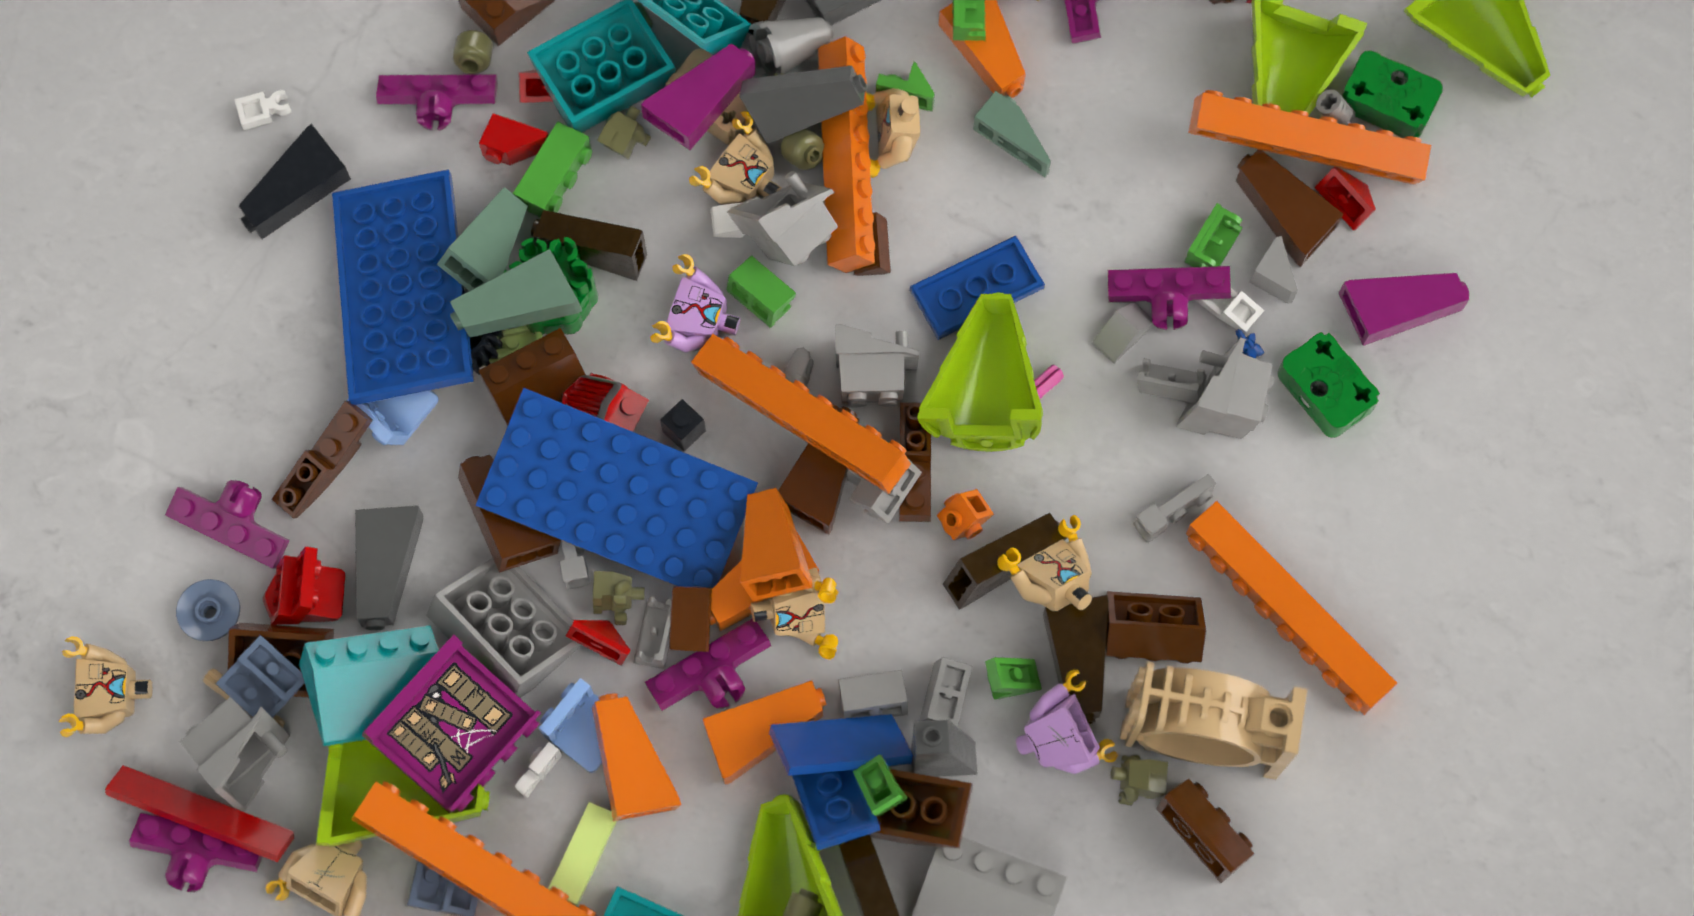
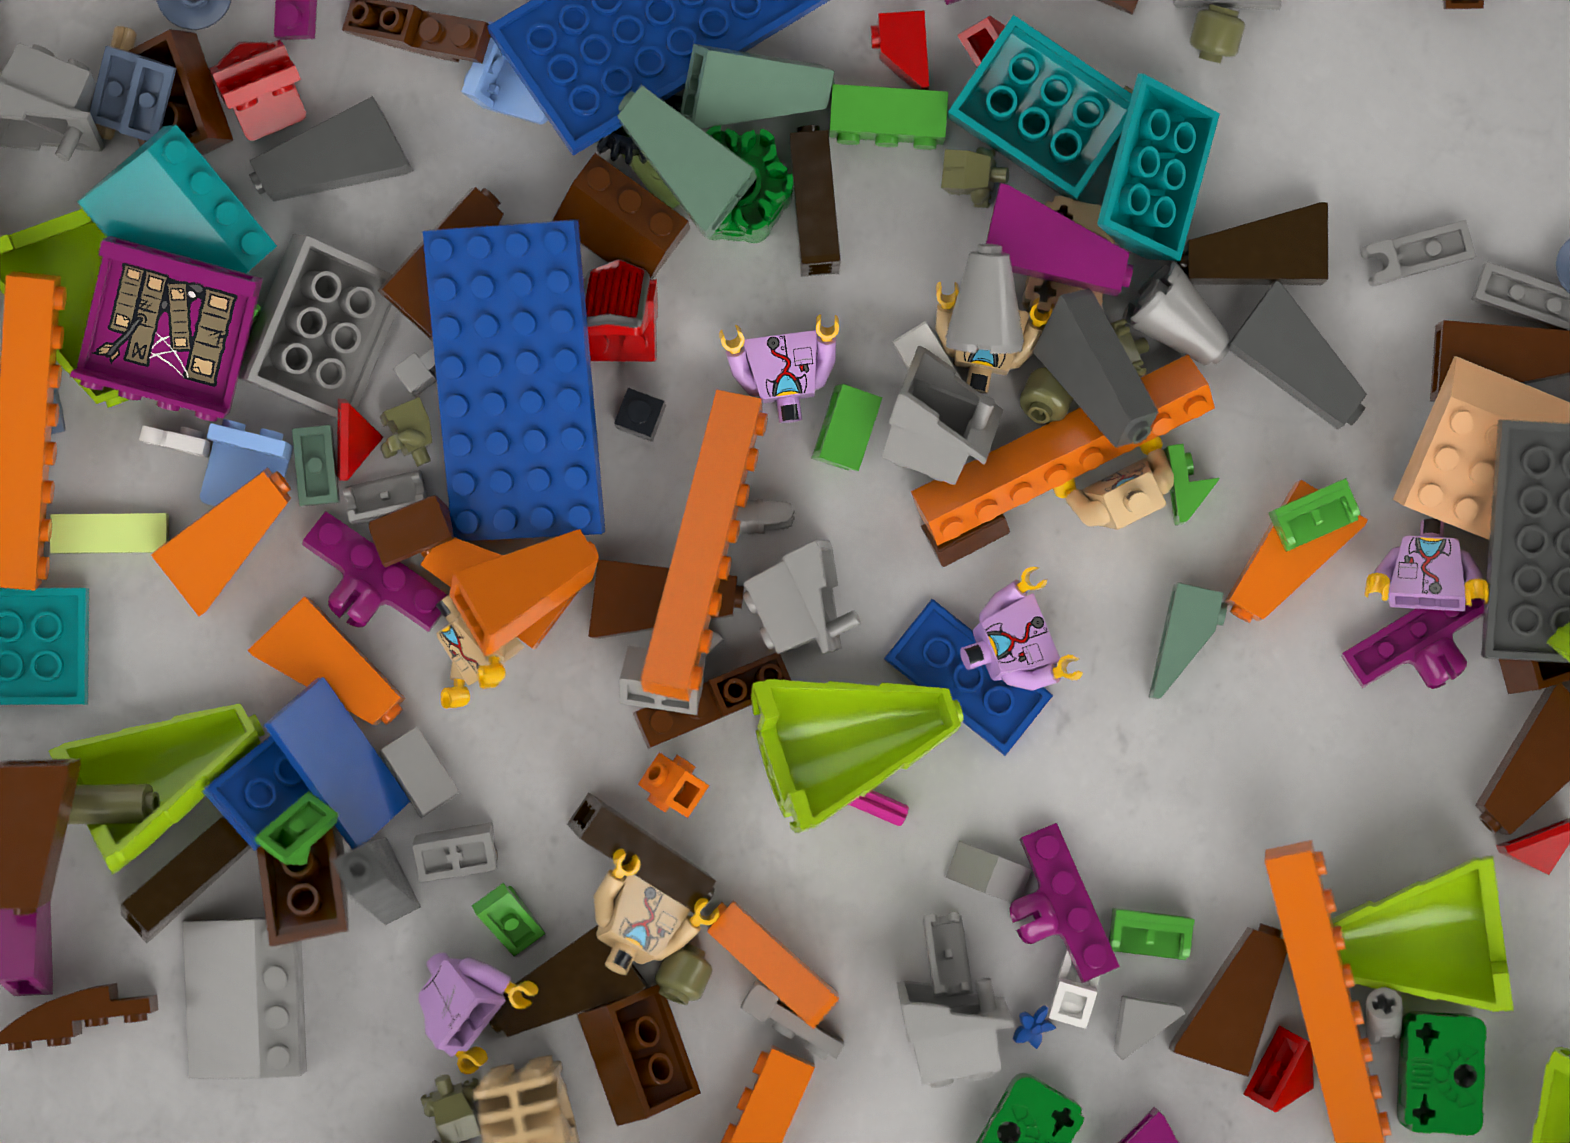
camera: 65 degrees right, 15 degrees up
none -> sand green plate [292,425,340,507]
none -> olive head [655,944,713,1005]
none -> orange slope [707,900,839,1029]
none -> light grey cone [945,244,1024,354]
none -> lavender torso [960,567,1083,691]

